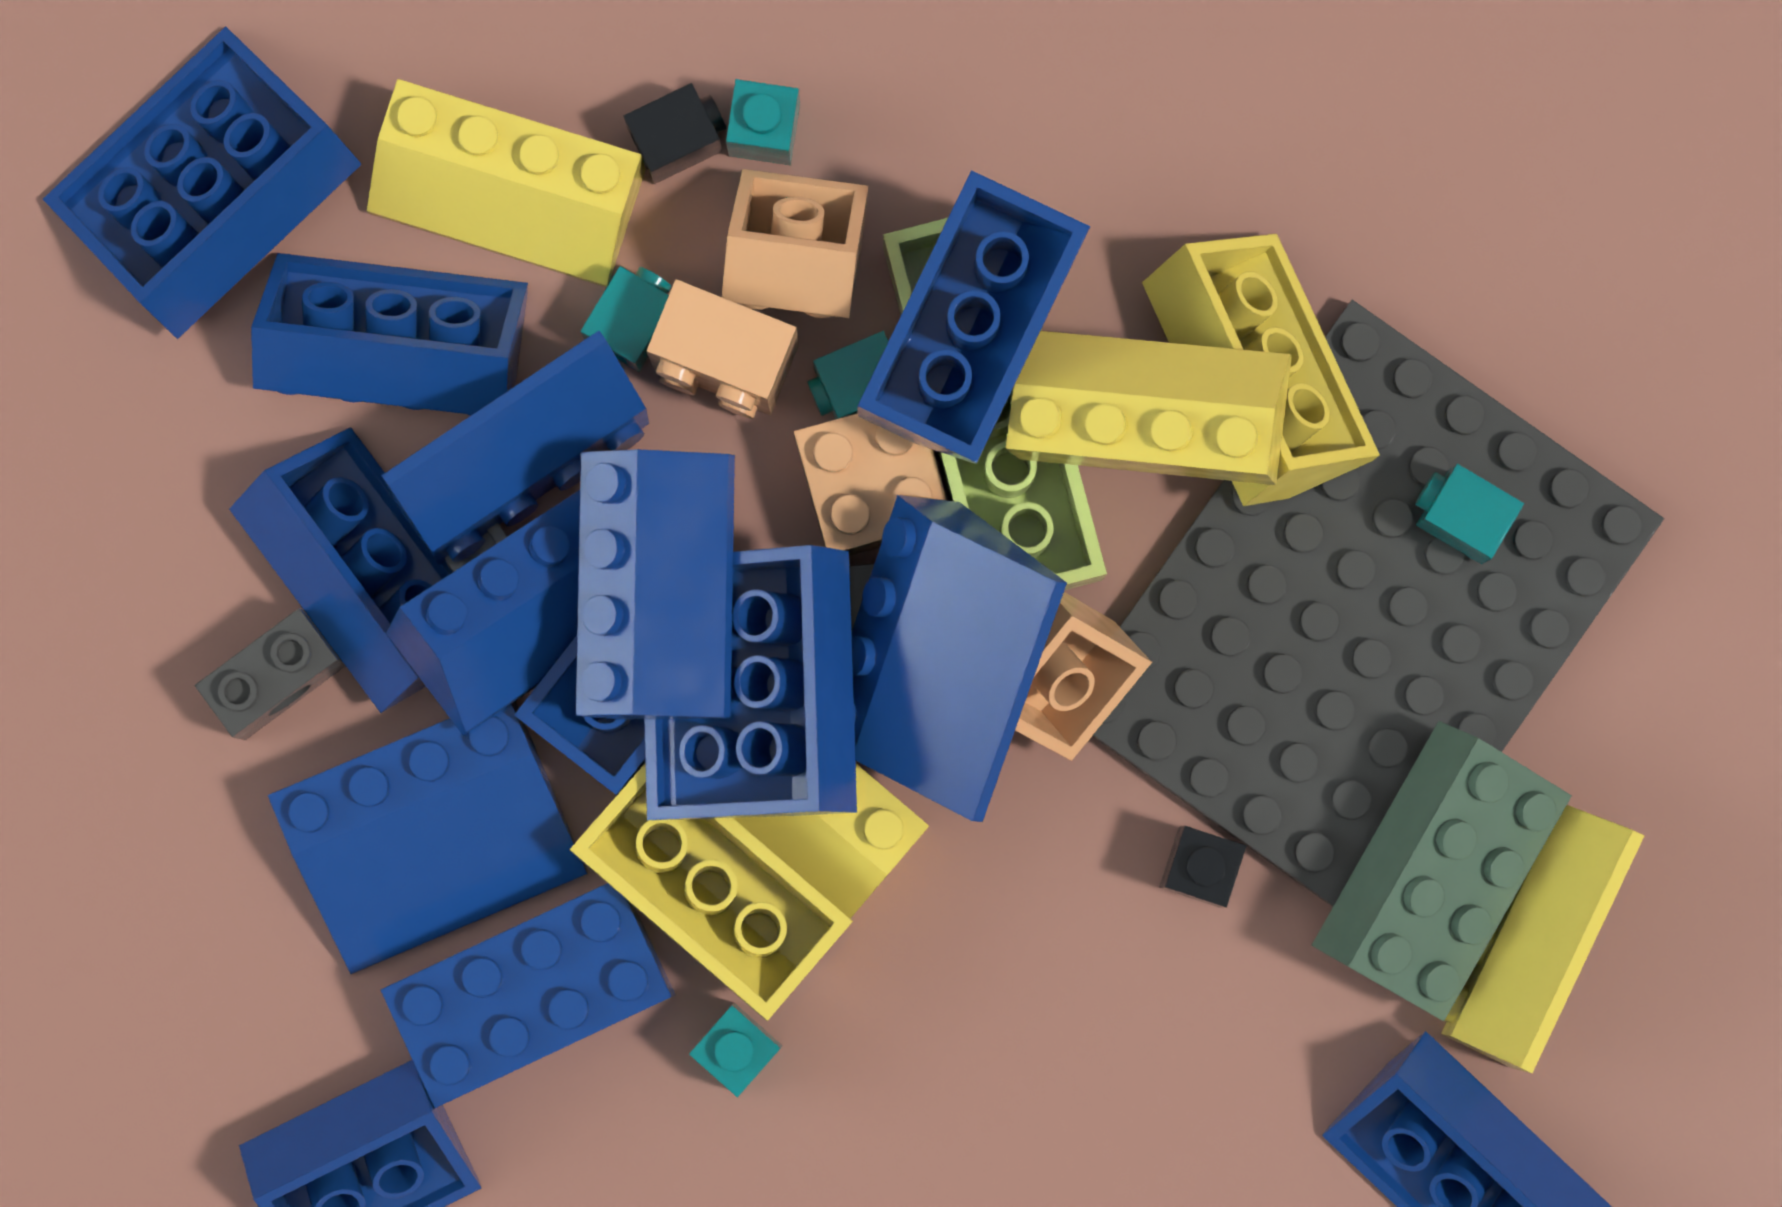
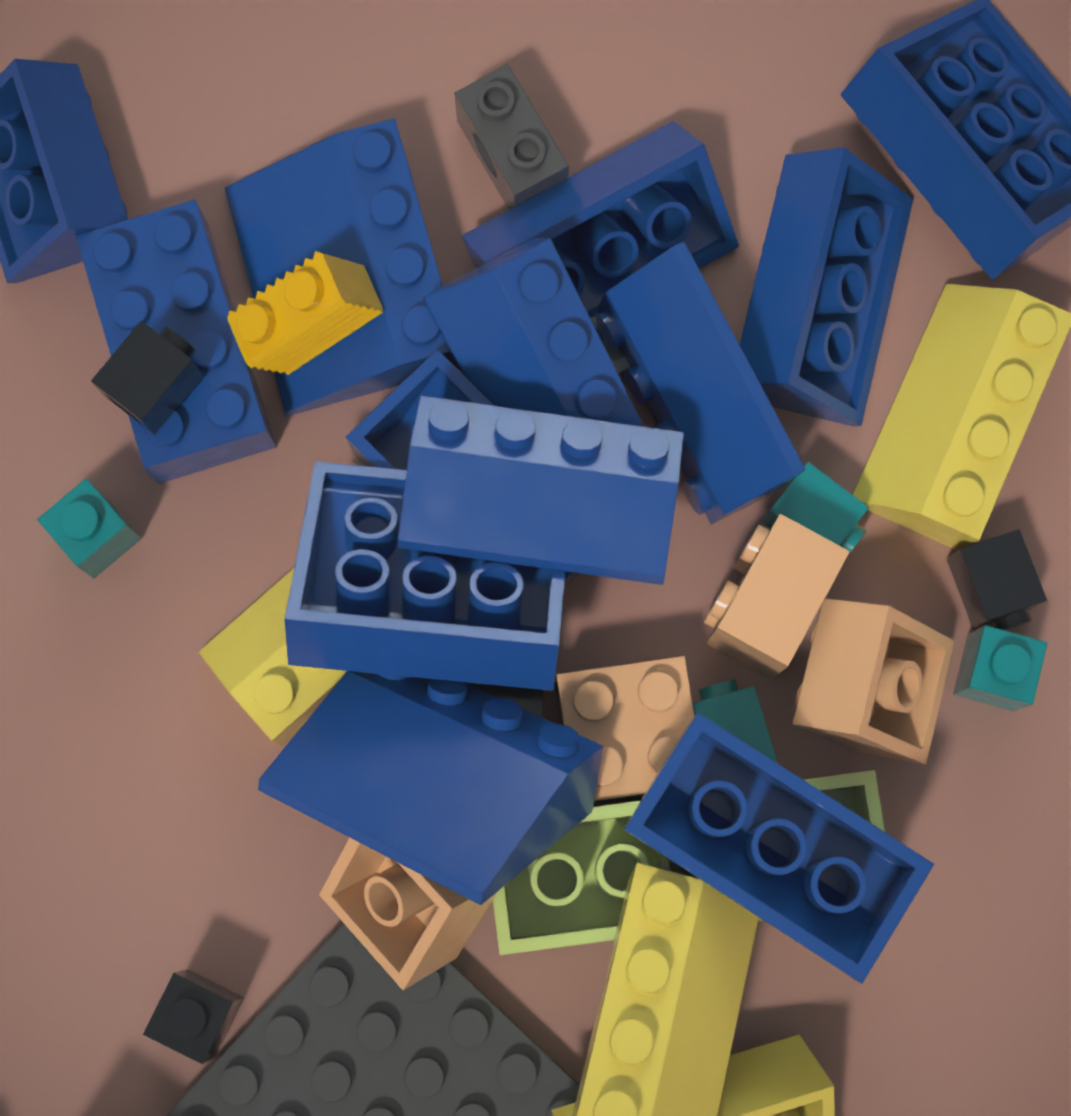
camera: 100 degrees right, 5 degrees down
light yellow slope [570,764,853,1021] -> none
none -> black brick [91,321,203,435]
none -> yellow brick [227,251,383,375]

